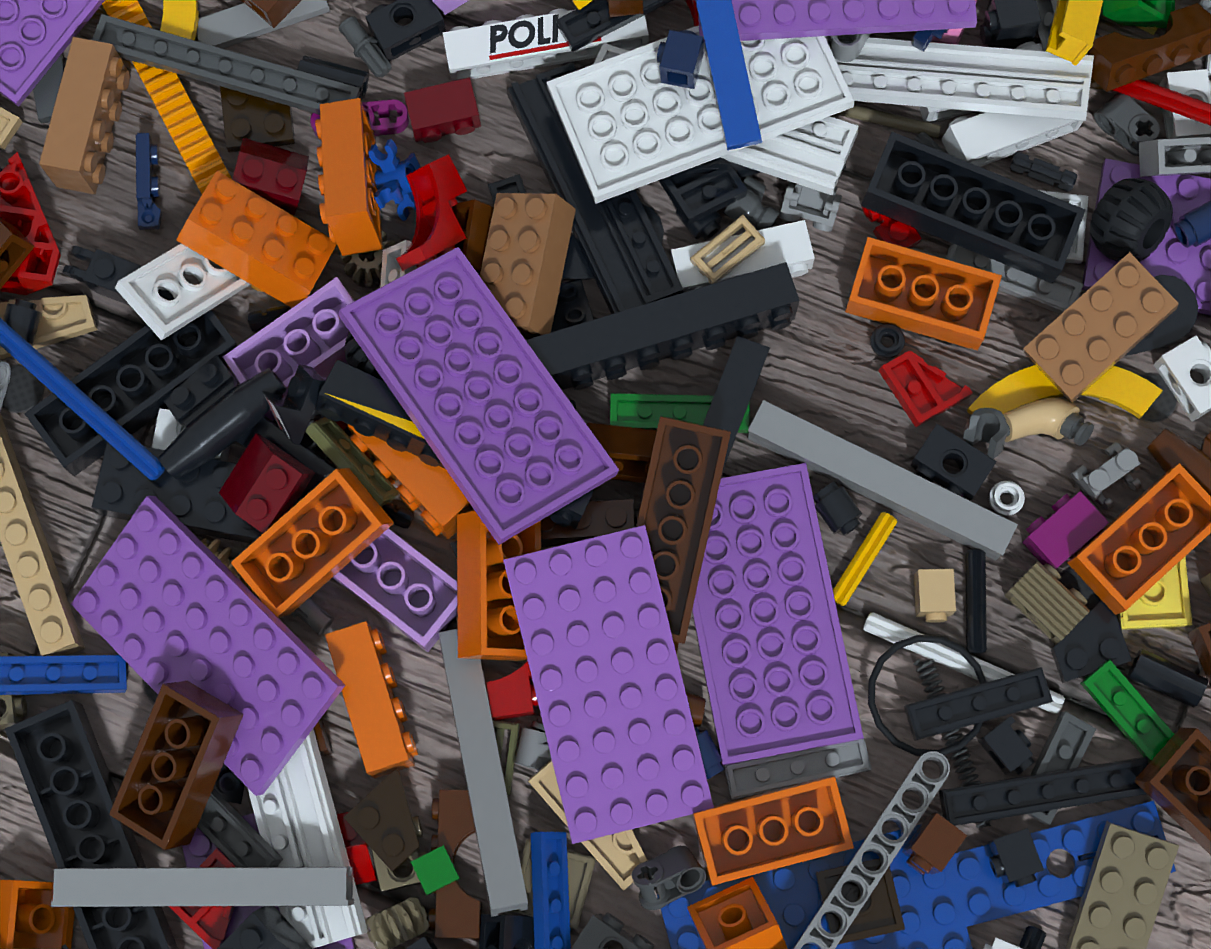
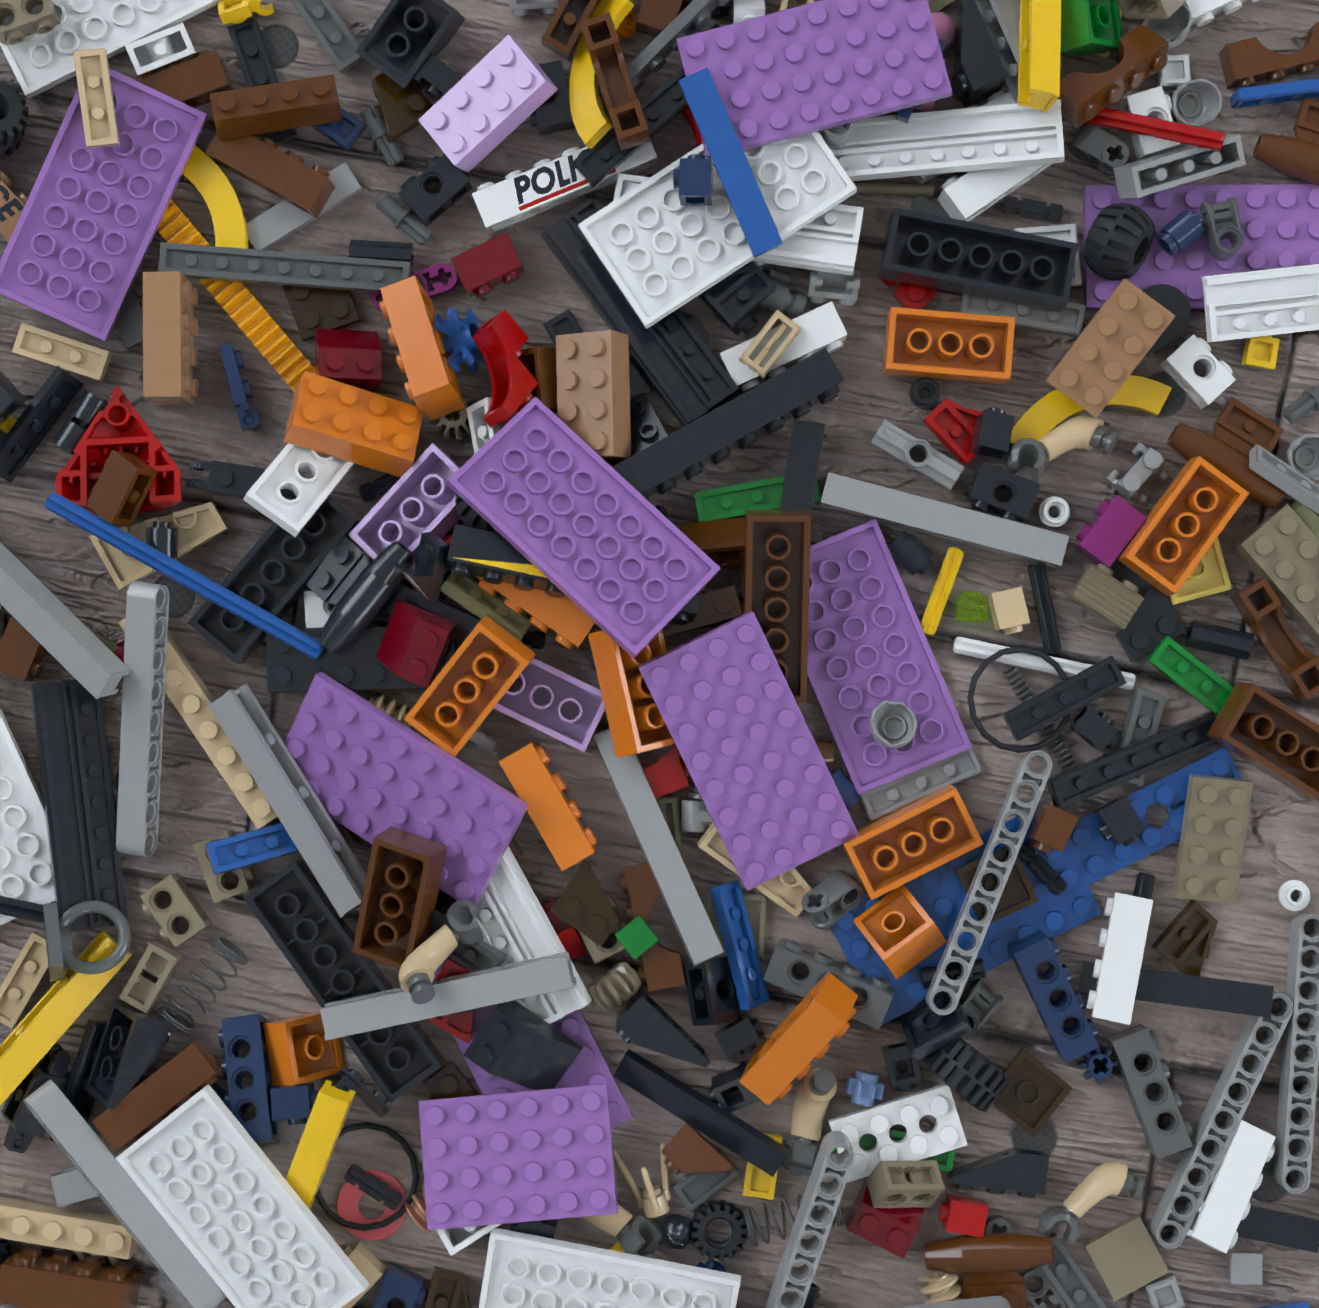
camera: 15 degrees left, 10 degrees up
none -> light grey tile [208,684,367,918]
none -> piece [398,899,484,1004]
none -> light grey hair [869,700,918,748]
none -> light grey piece [870,419,964,490]
none -> clear neon green tile [955,591,988,622]
none -> black brick [970,407,1015,459]
none -> black axle [1018,842,1068,895]

